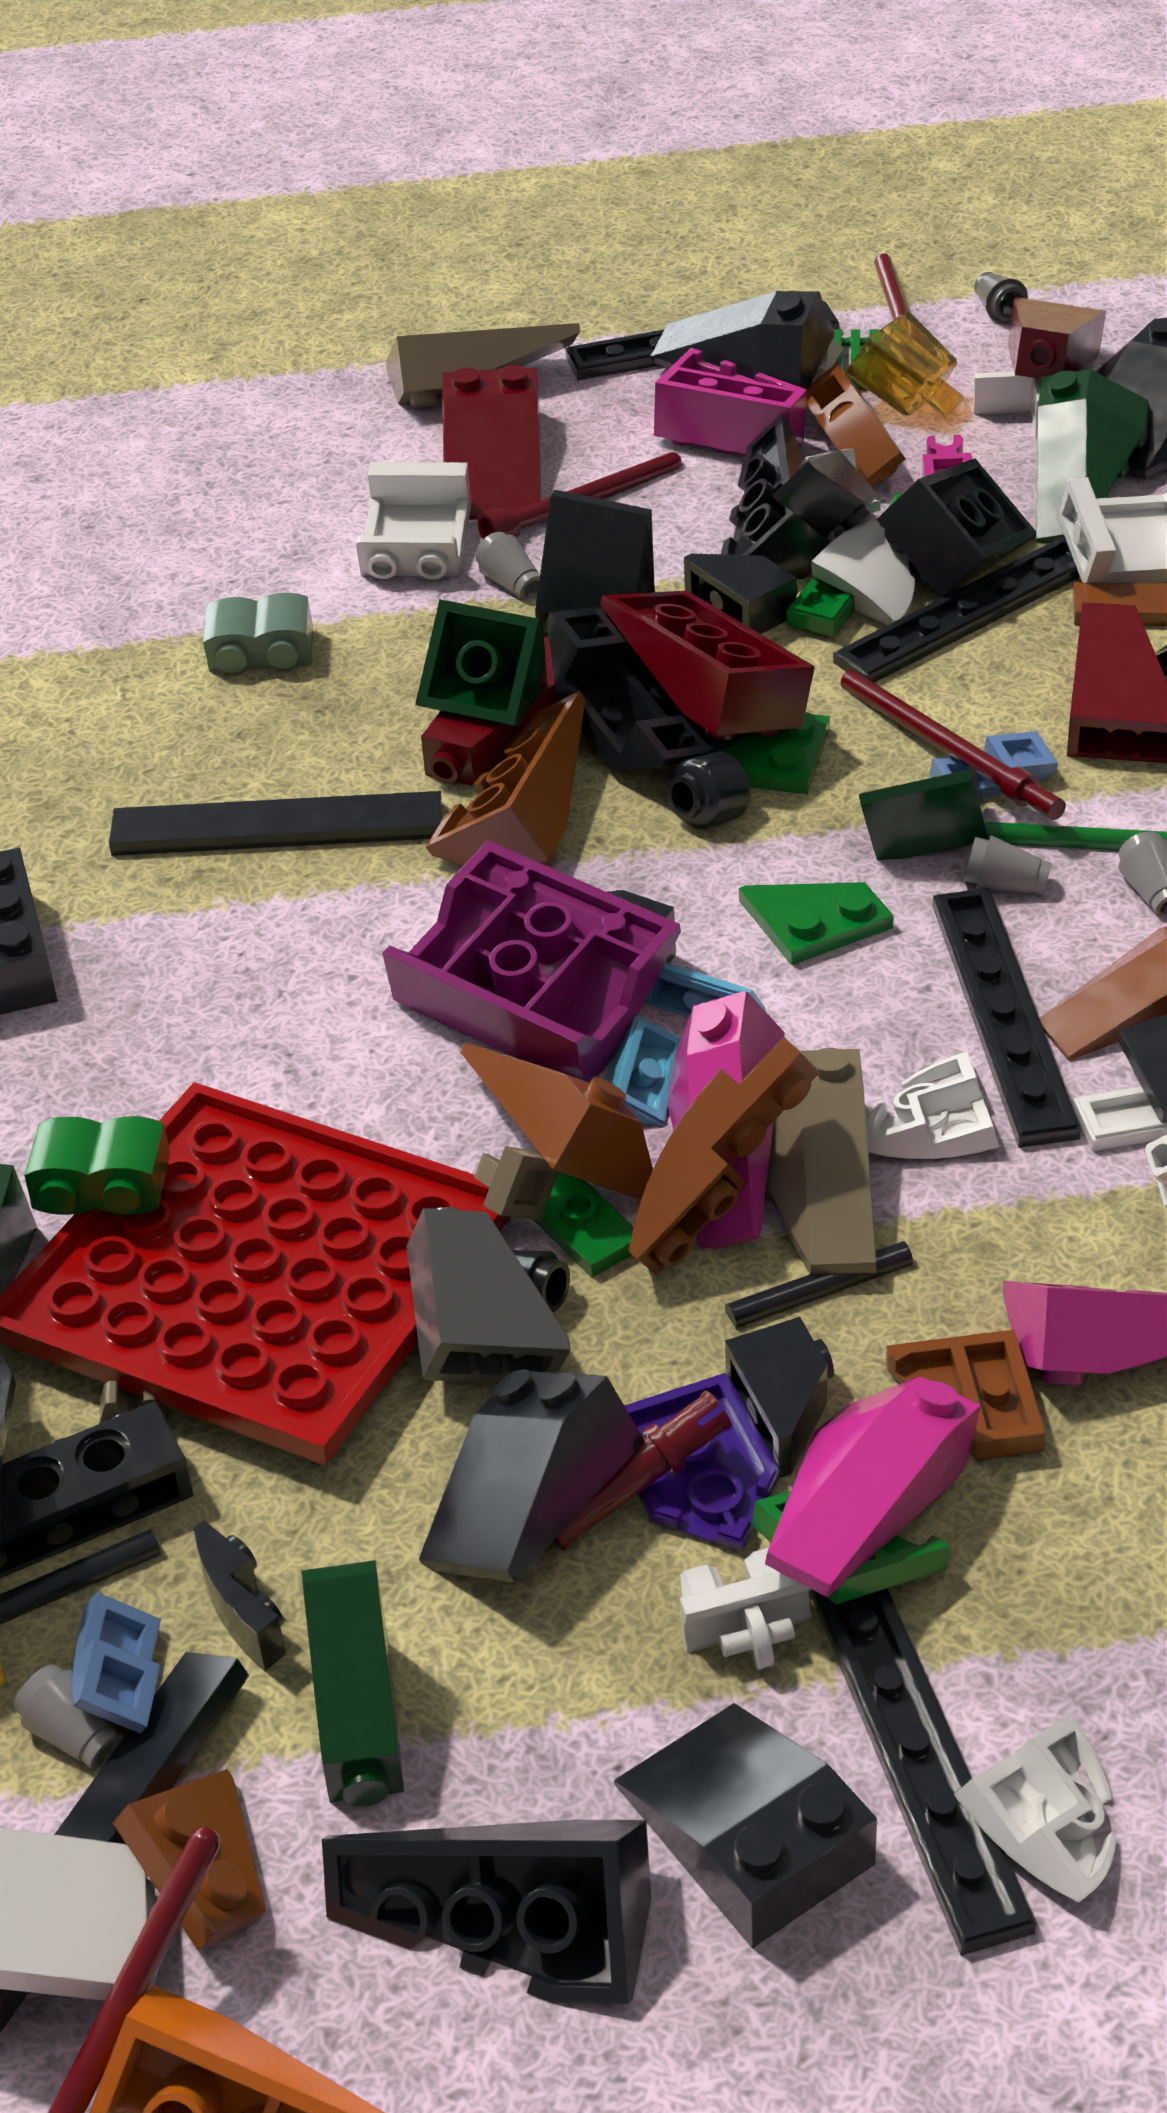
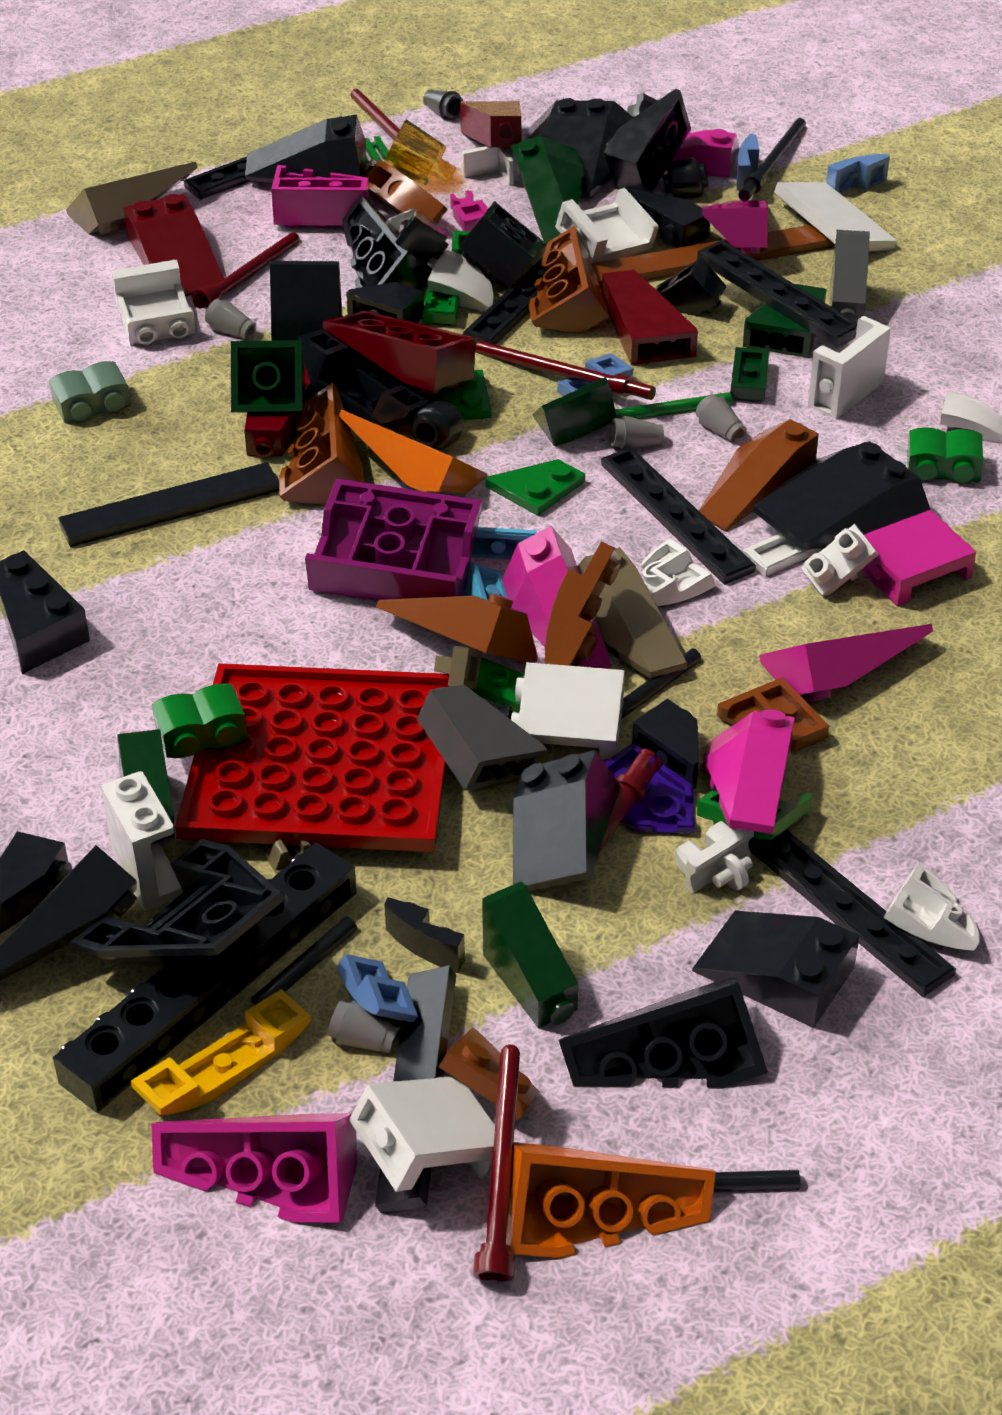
camera: 25 degrees left, 0 degrees up
none -> orange wedge [339,409,488,494]
none -> white panel [511,662,624,759]
none -> dark orange wedge [529,226,609,334]

